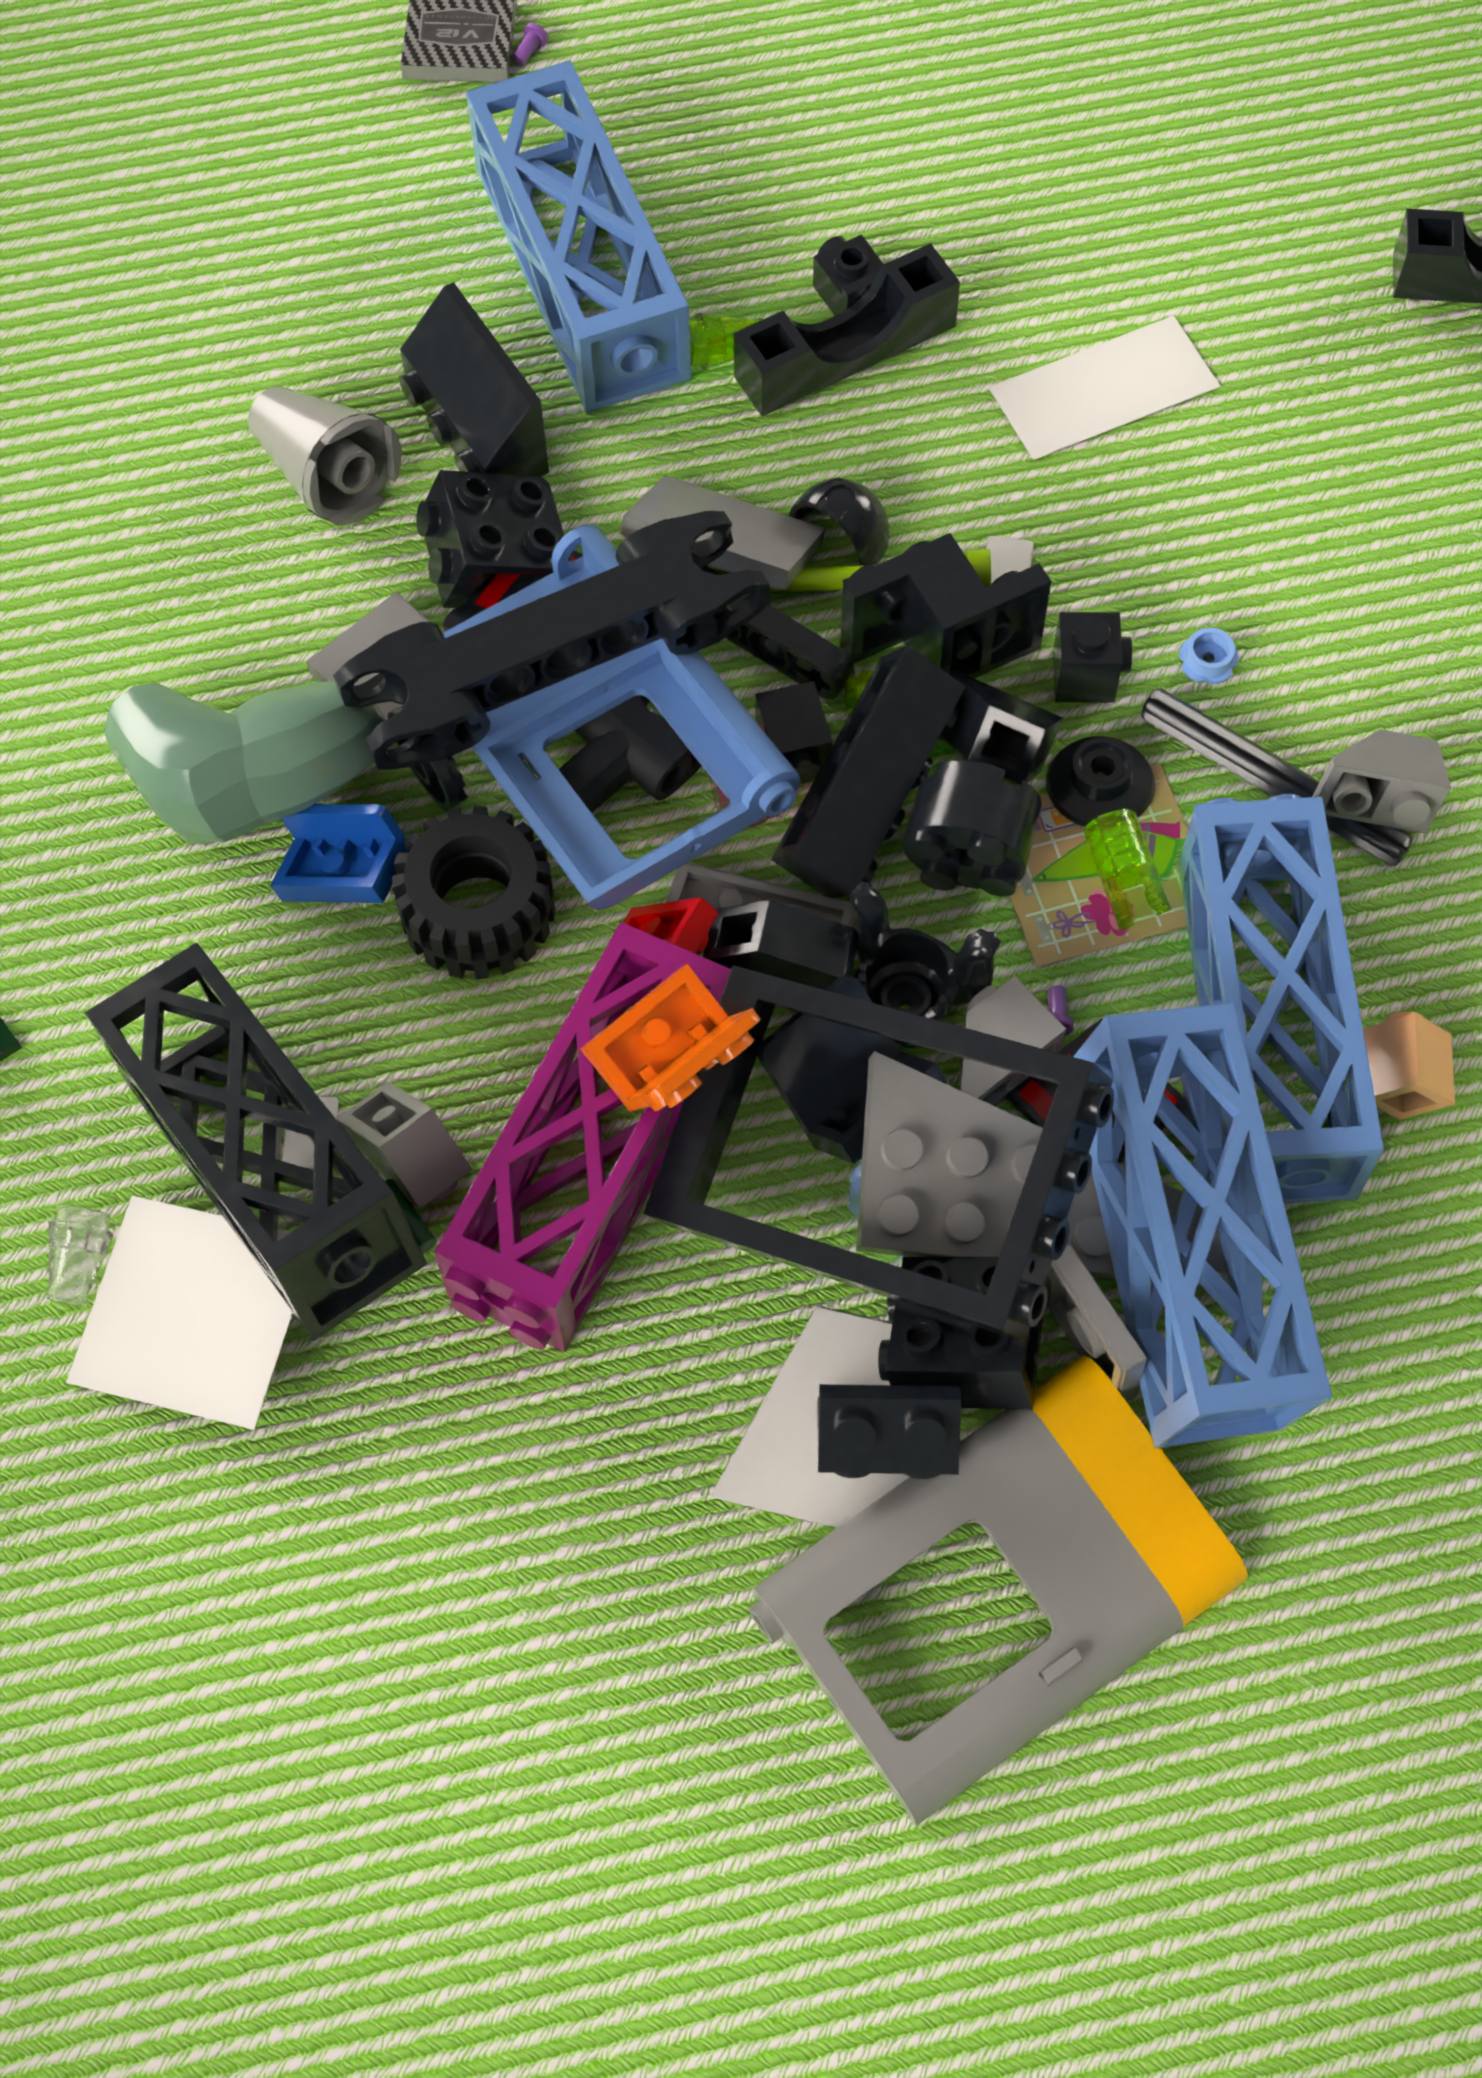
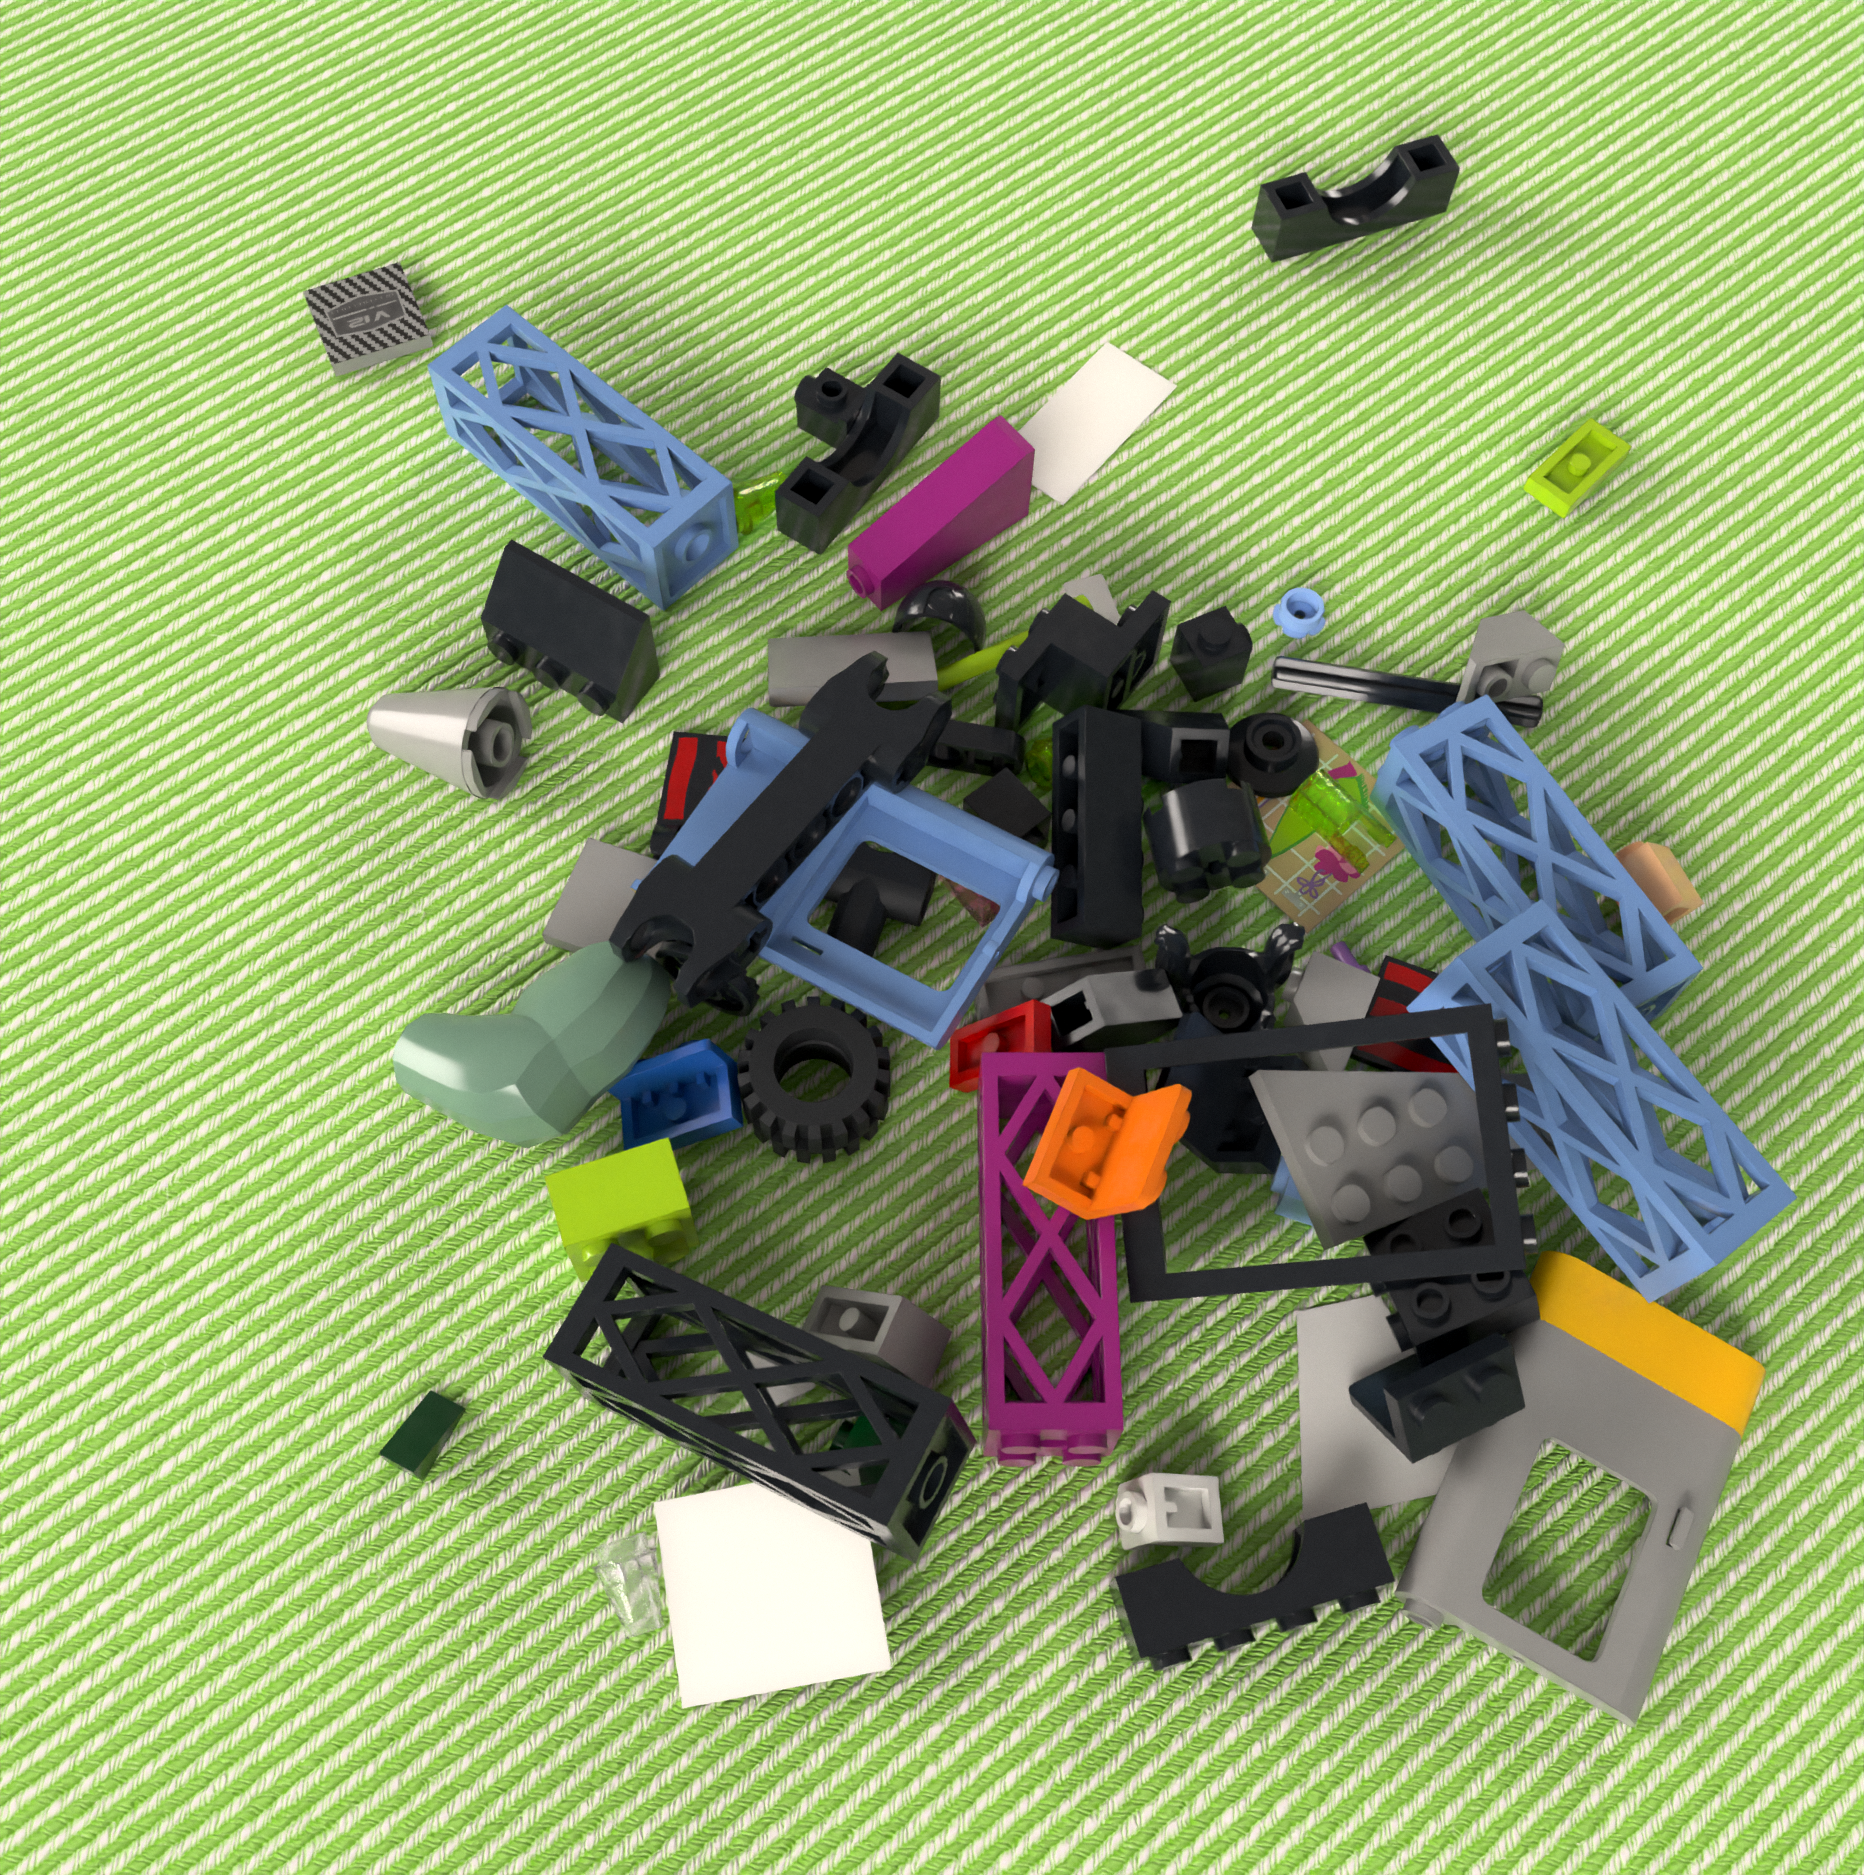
camera: 30 degrees left, 0 degrees up
black bracket [416,470,572,608] -> none
medium lavender piece [511,22,549,66] -> none
light grey tile [1046,1245,1147,1402] -> none
none -> lime piece [544,1137,700,1283]
none -> magenta slope [846,415,1035,611]
none -> black arch [1109,1502,1395,1672]
none -> white bracket [1116,1472,1224,1551]

